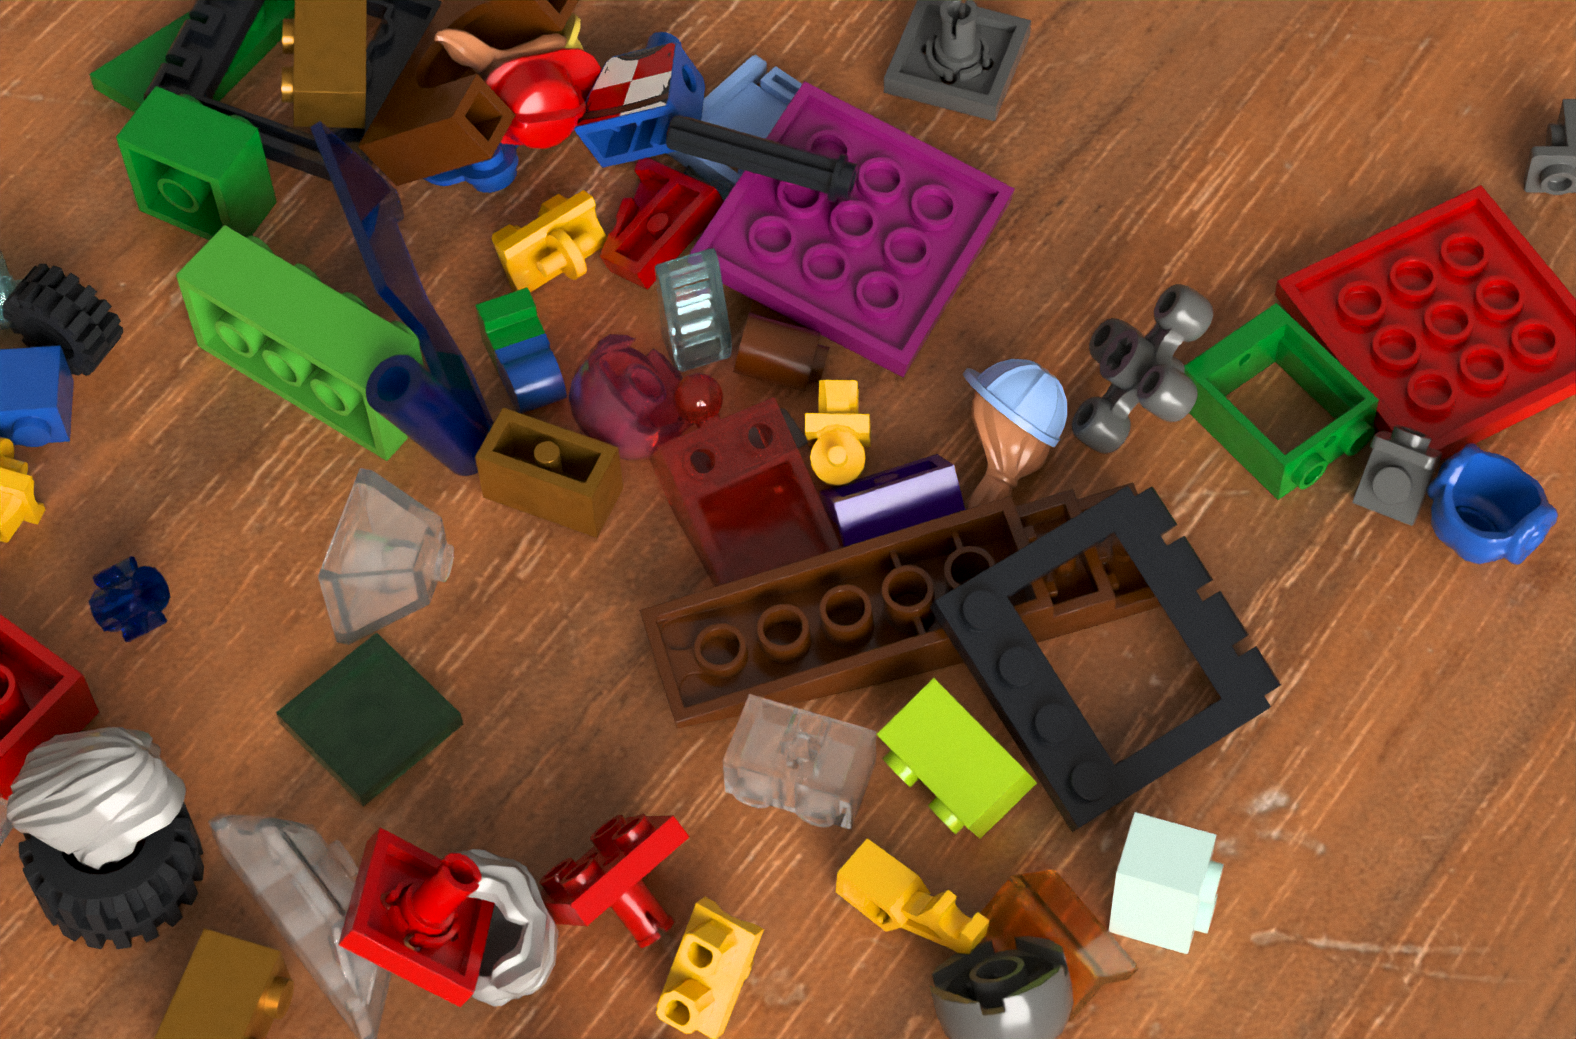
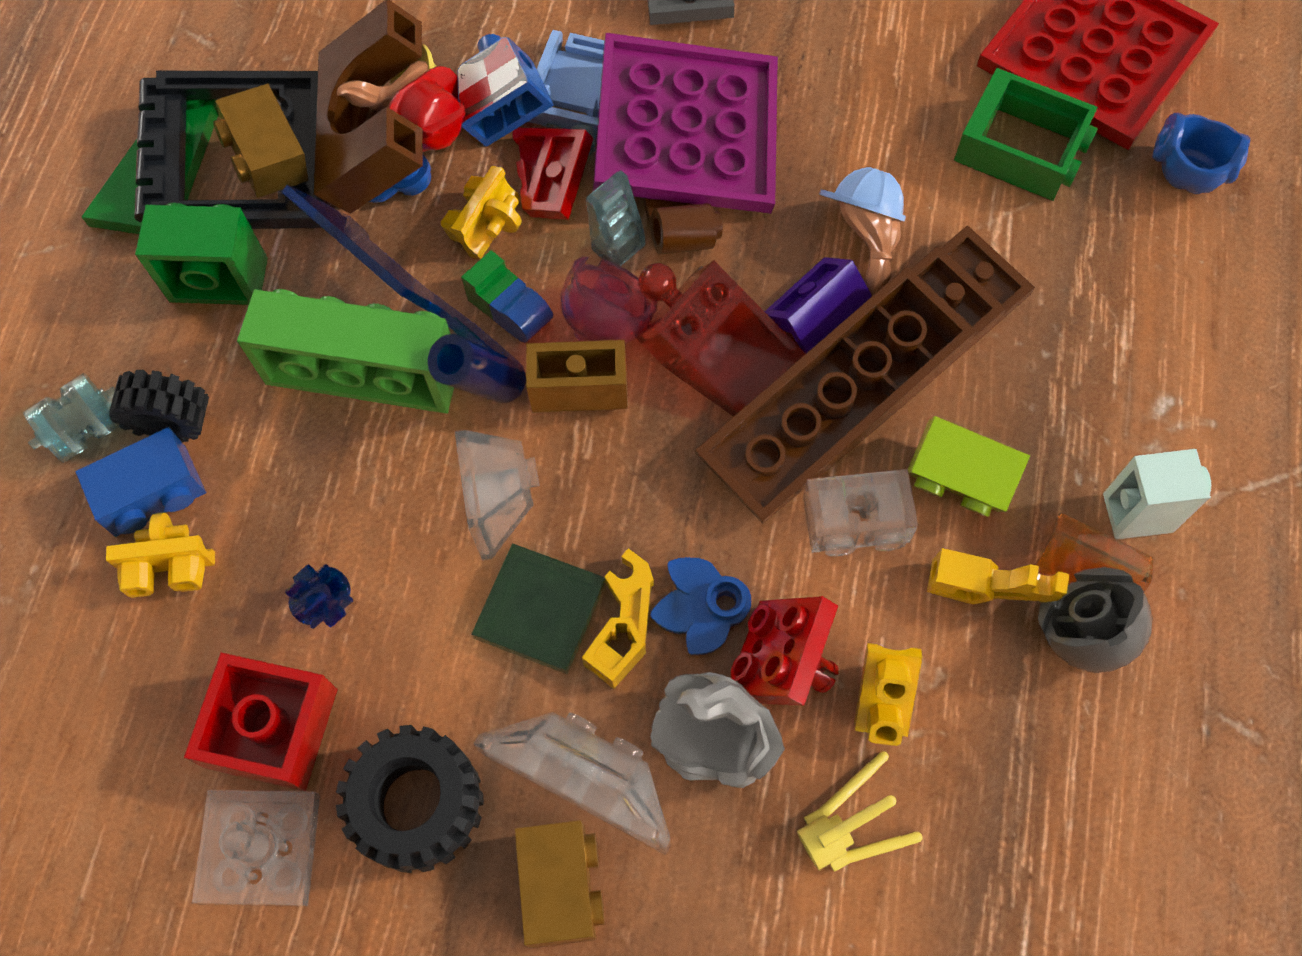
camera: 25 degrees left, 10 degrees up
light grey hair [6,726,186,872] -> none
red plate [338,827,495,1007] -> none
black axle [666,115,858,202] -> none
yellow hips [805,380,871,487] -> none
black hinge [929,485,1281,832] -> none
dark grey gear [1072,284,1213,454] -> none
dark grey bracket [1352,425,1443,526] -> none
none -> yellow piece [582,548,654,689]
none -> blue plate [650,557,751,655]

